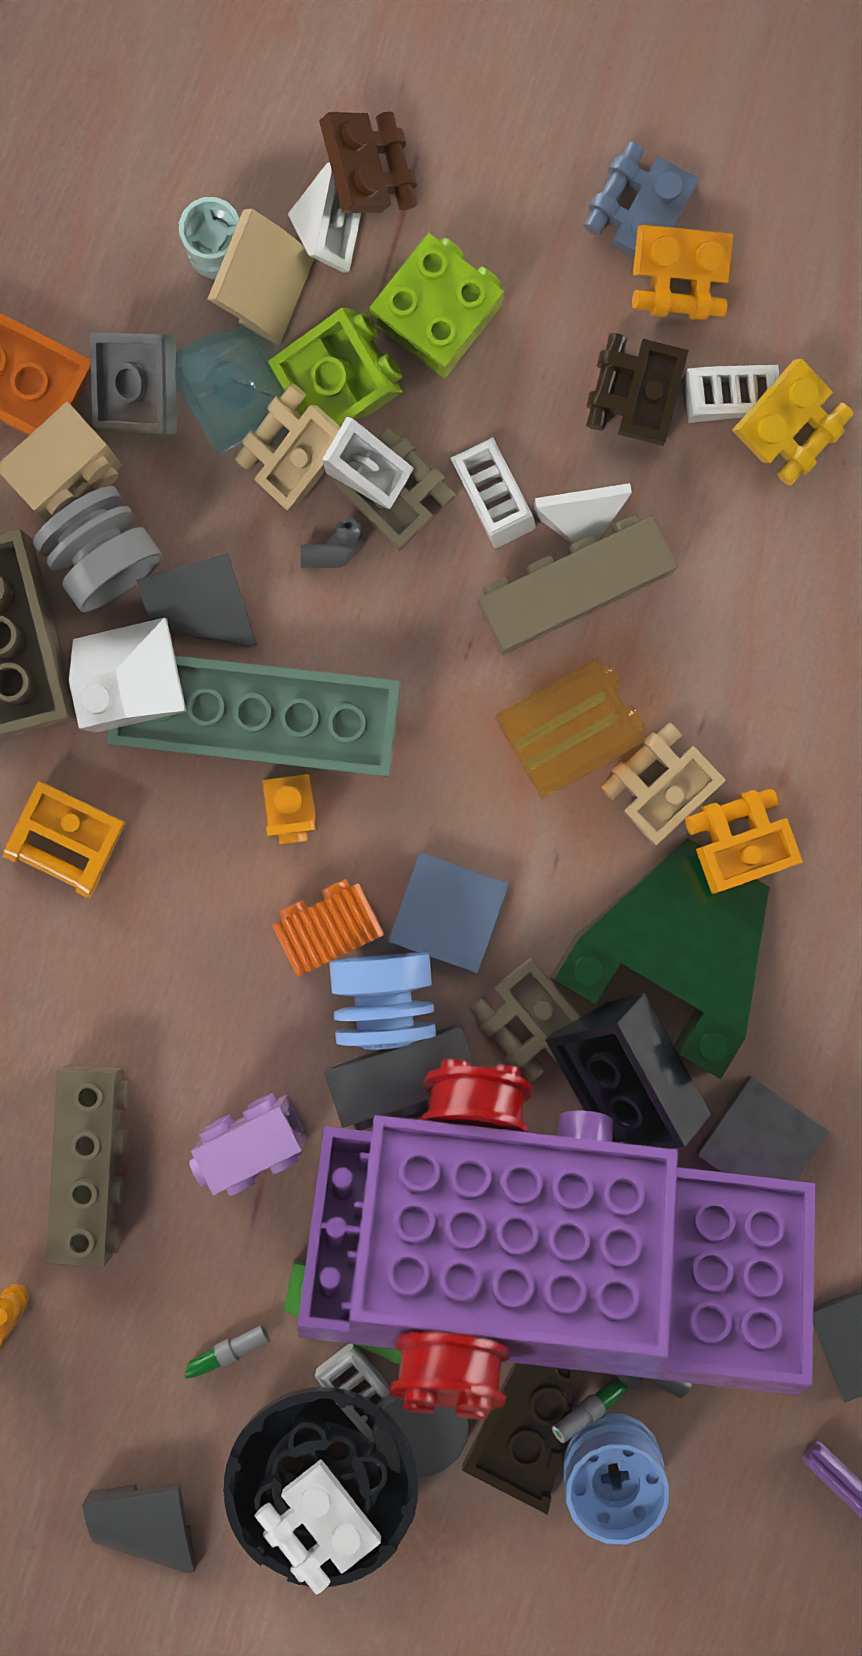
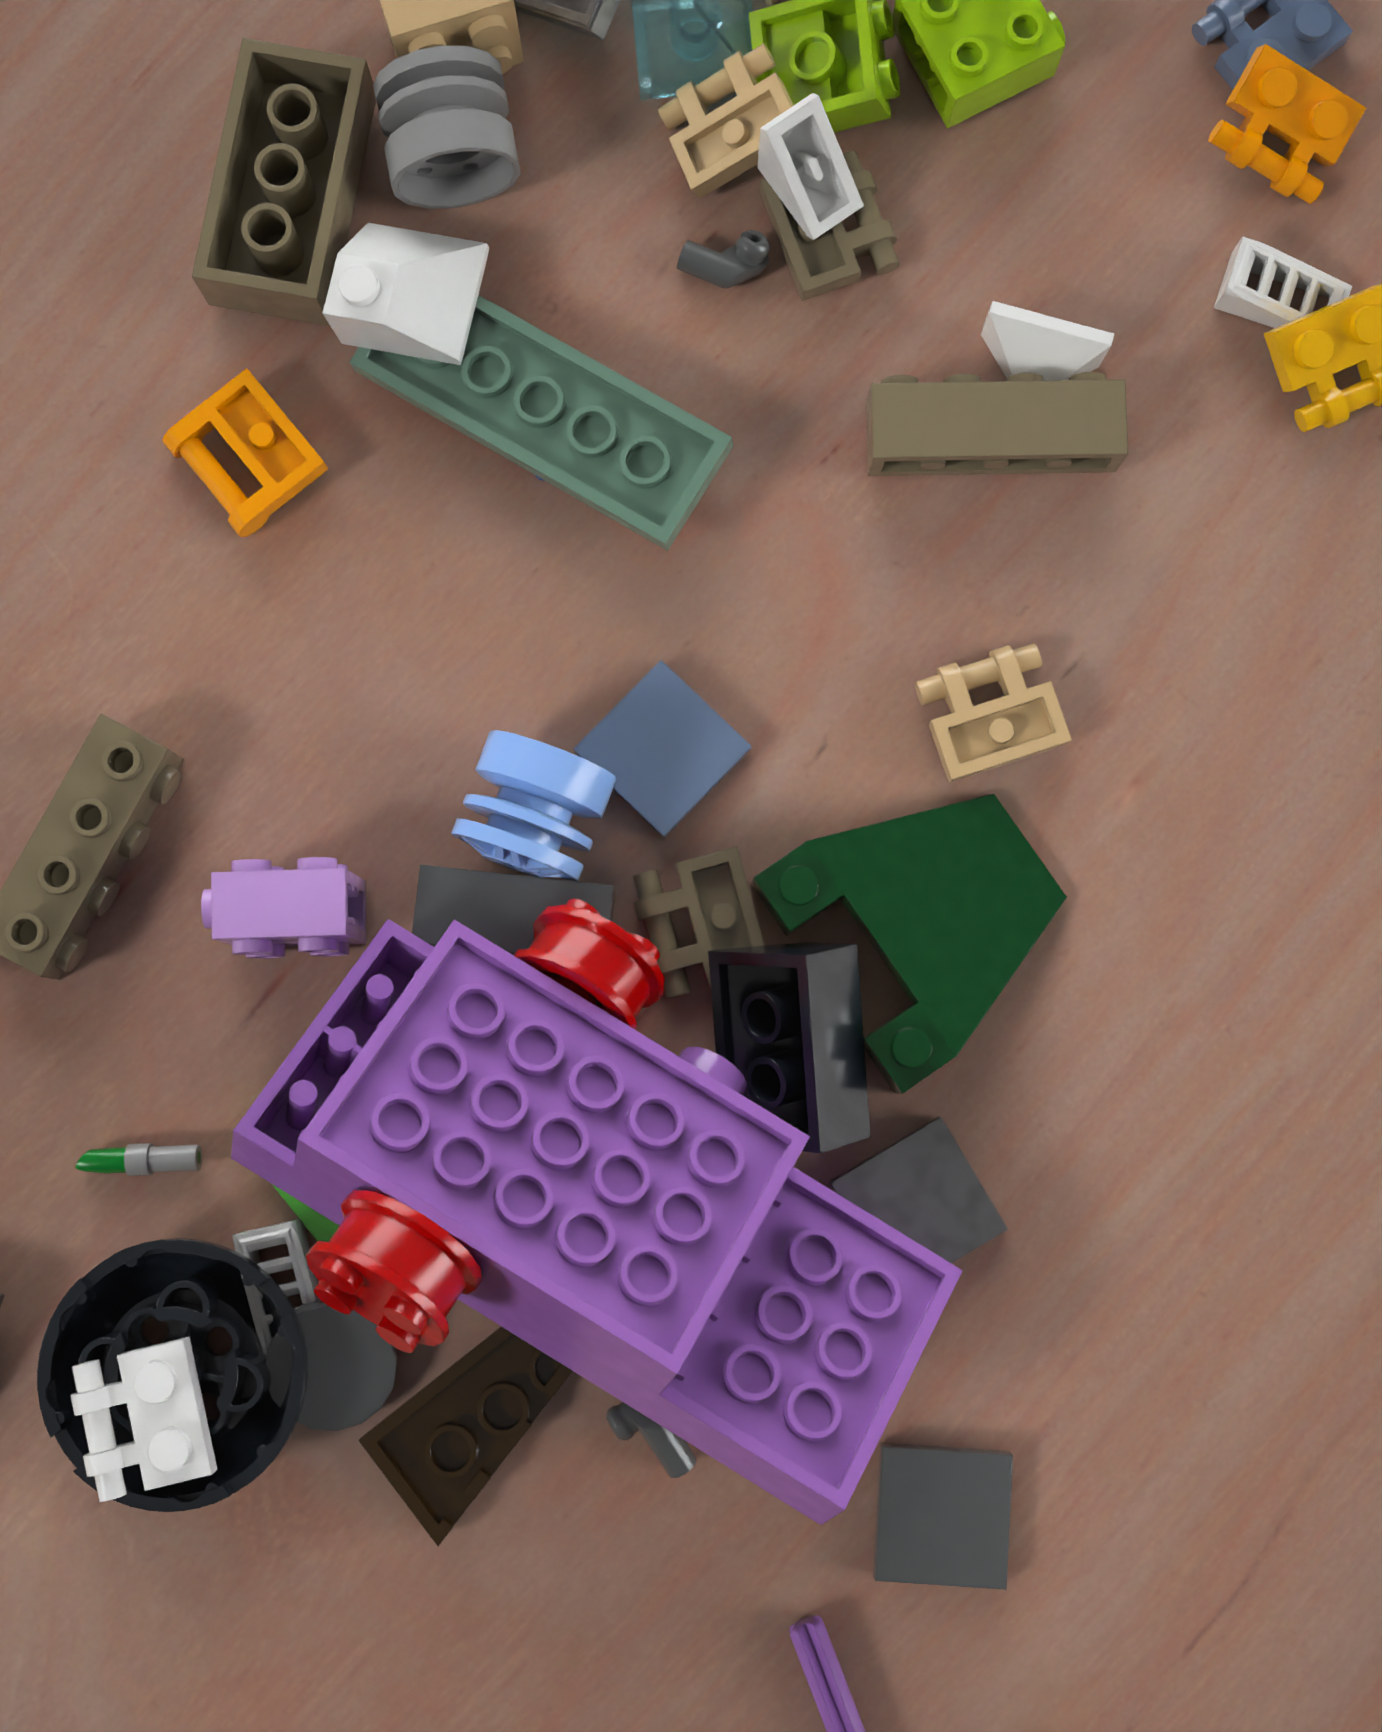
camera: 20 degrees right, 5 degrees down
dark grey slope [136,553,257,647] -> none
light orange bracket [262,774,317,845] -> none
orange brick [272,879,385,977] -> none
white slope [451,437,536,548] -> none
clear yellow brick [495,658,646,800] -> none
light grey piece [552,1381,630,1443] -> none
light blue wheel [563,1413,669,1545] -> none
dark brown plate [586,333,689,446] -> none
light orange plate [685,788,803,894] -> none

